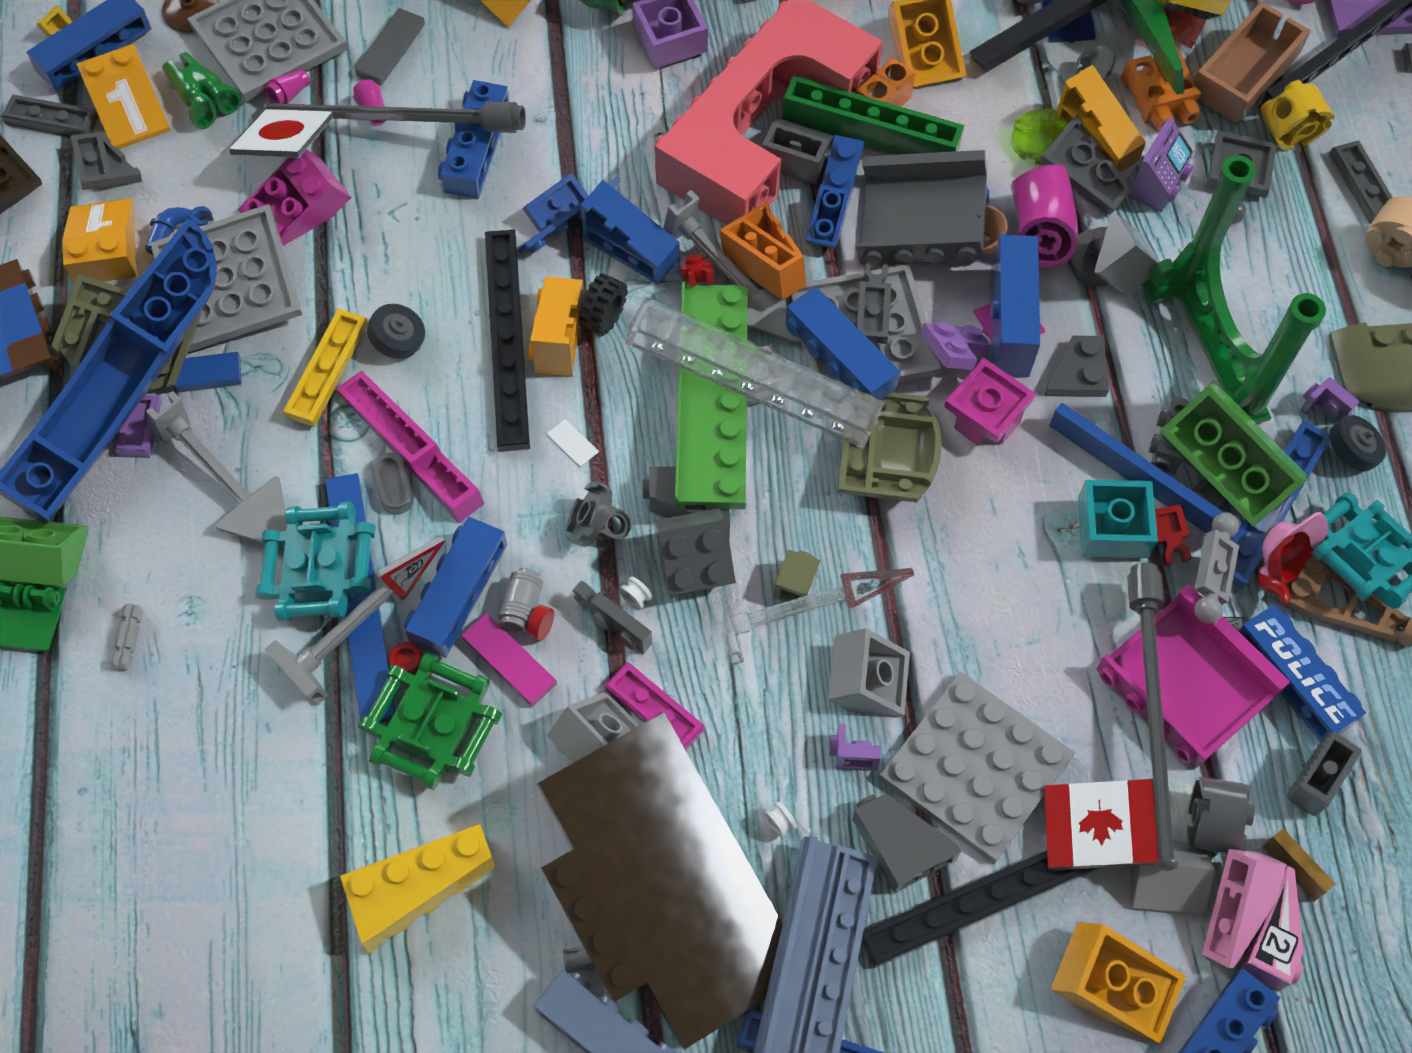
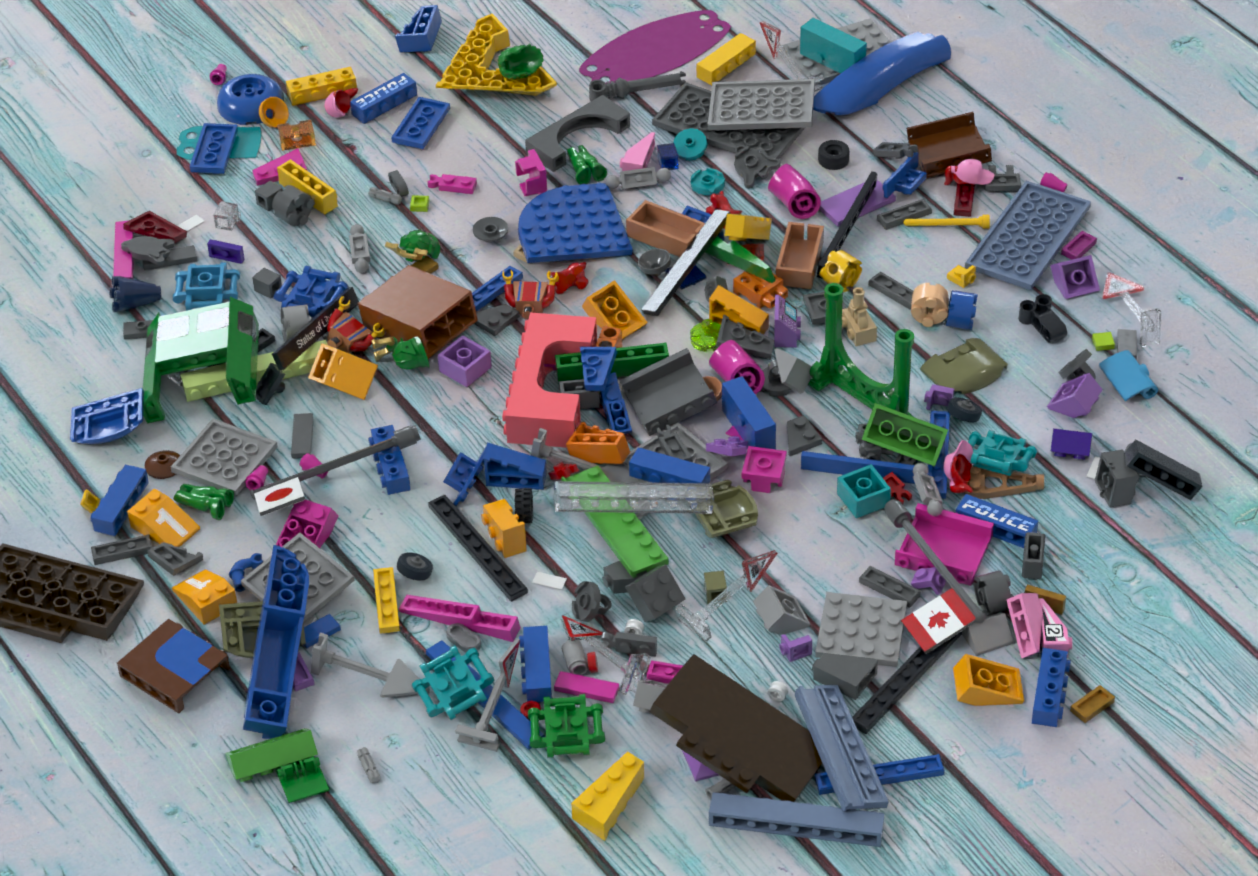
camera: 25 degrees left, 20 degrees down
none -> clear piece [561,615,651,695]
none -> blue wing [580,347,617,391]
none -> tan brick [842,287,877,346]
none -> dark grey tile [859,566,921,608]
none -> medium lavender bracket [911,567,946,595]

